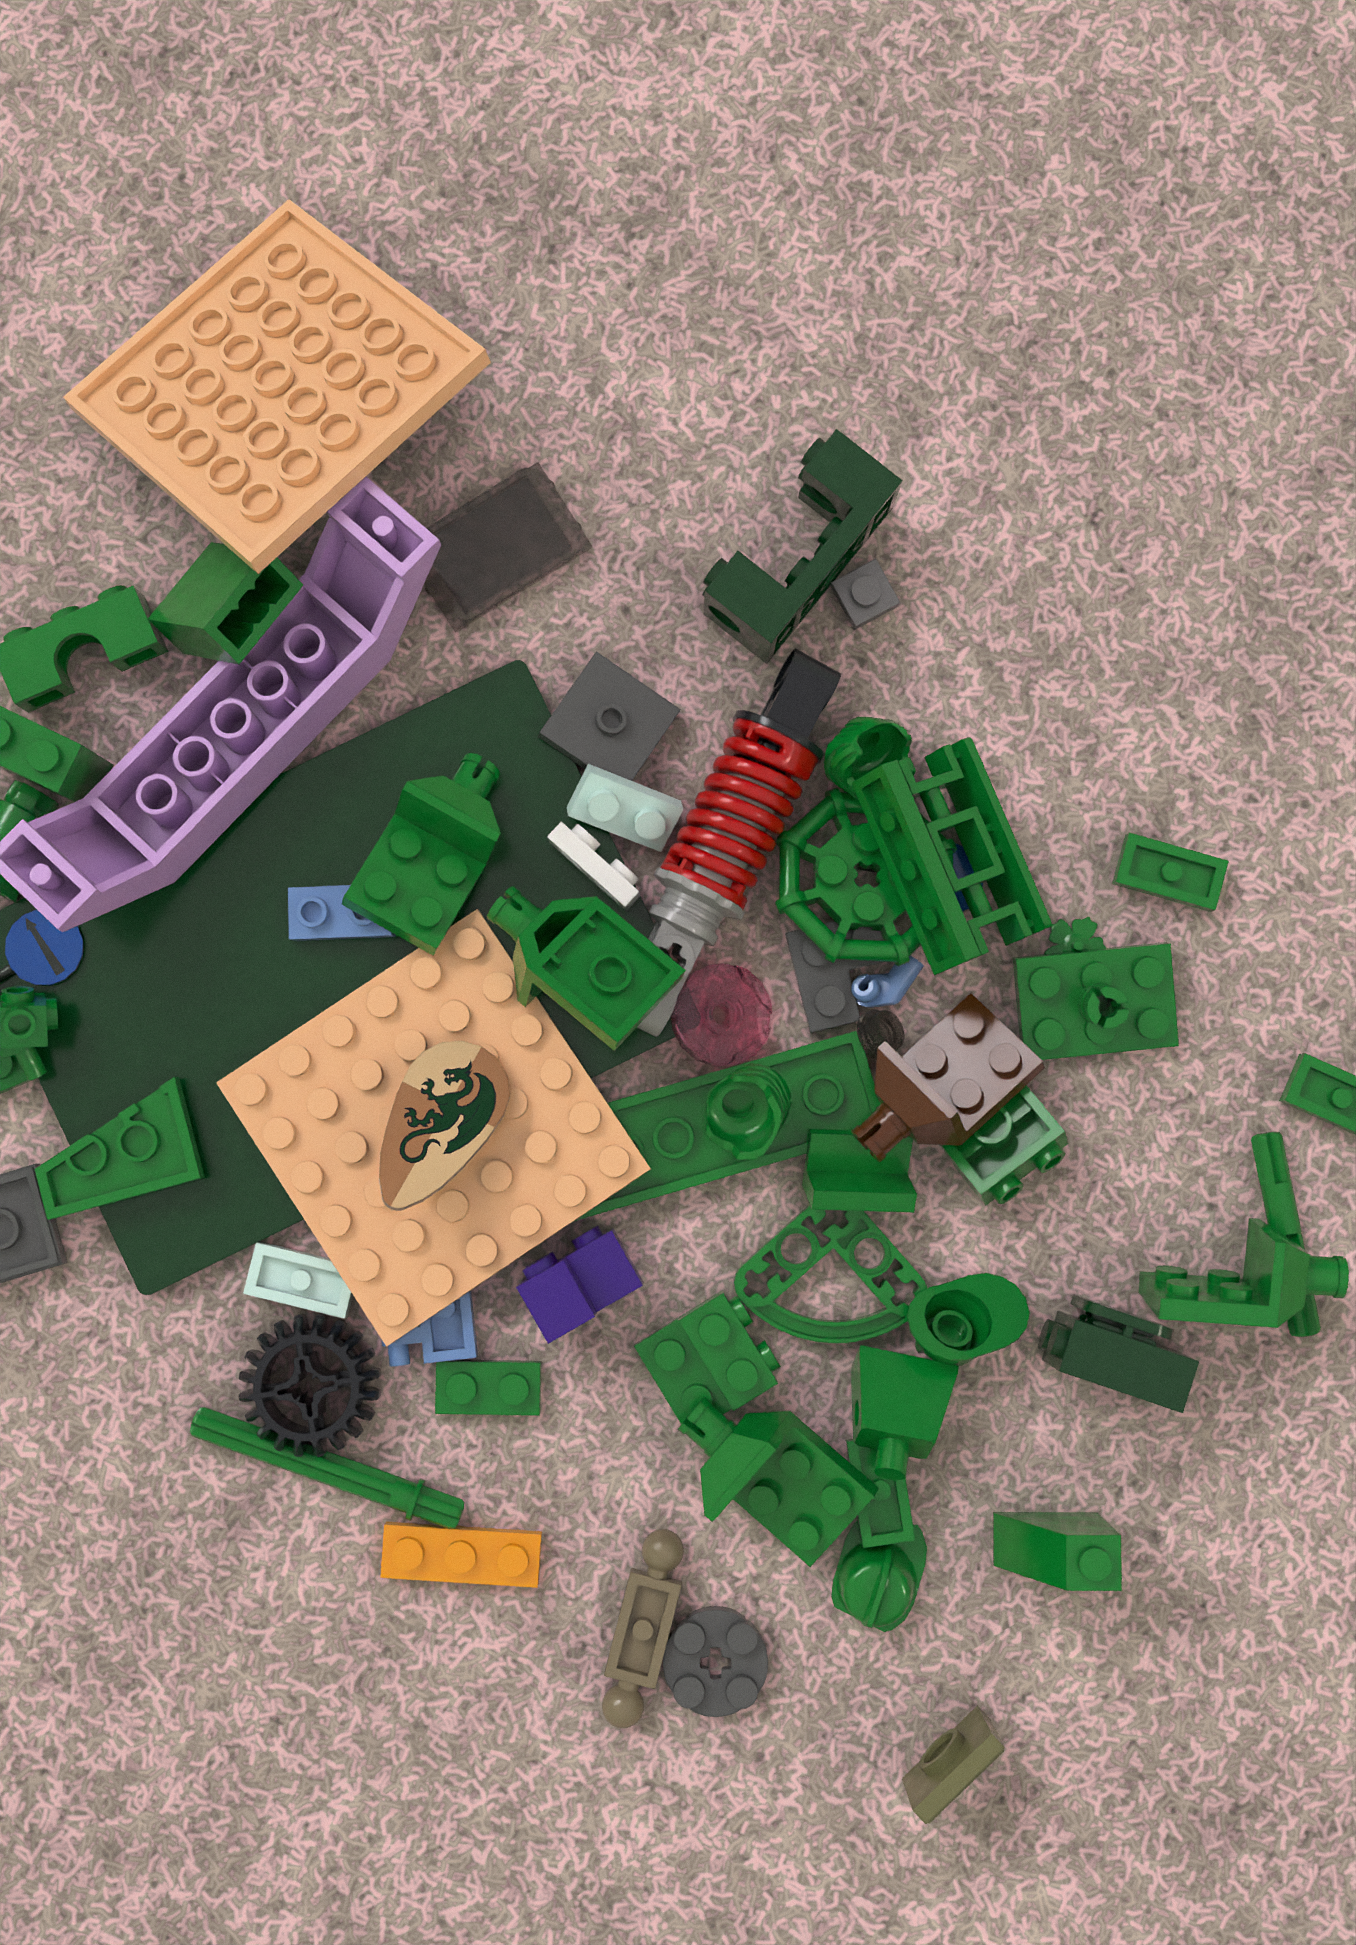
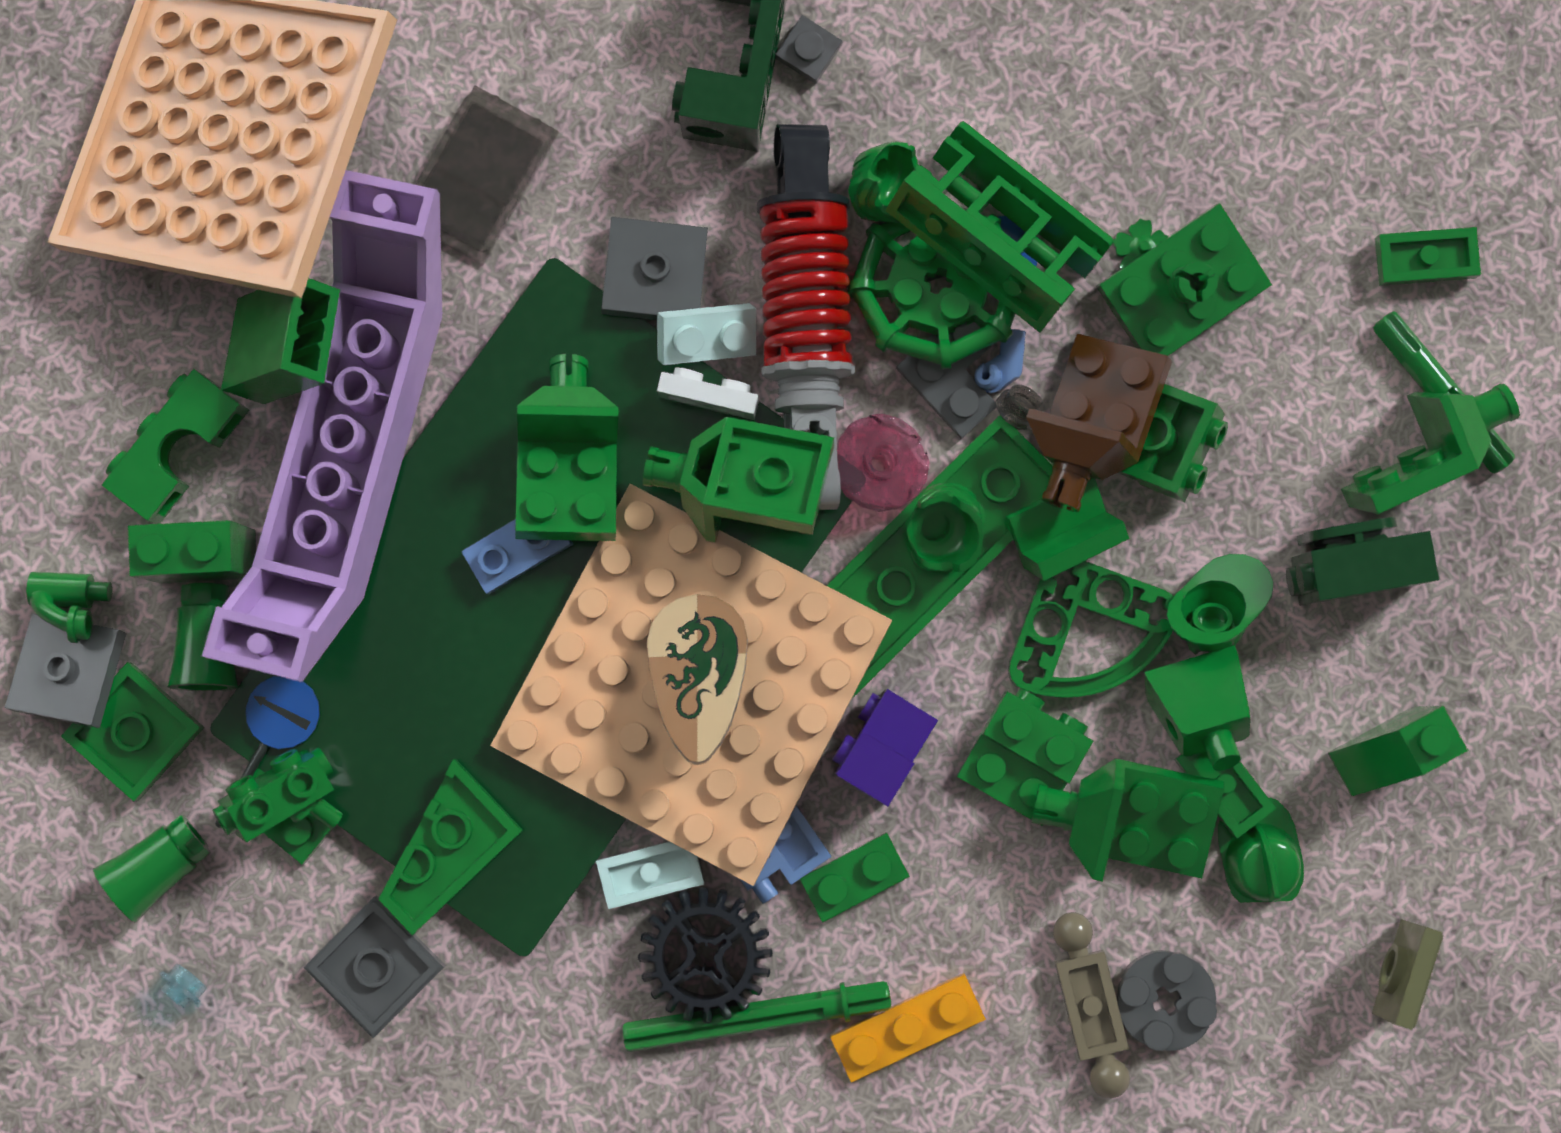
camera: 25 degrees left, 0 degrees up
green plate [1112,832,1229,912] -> none

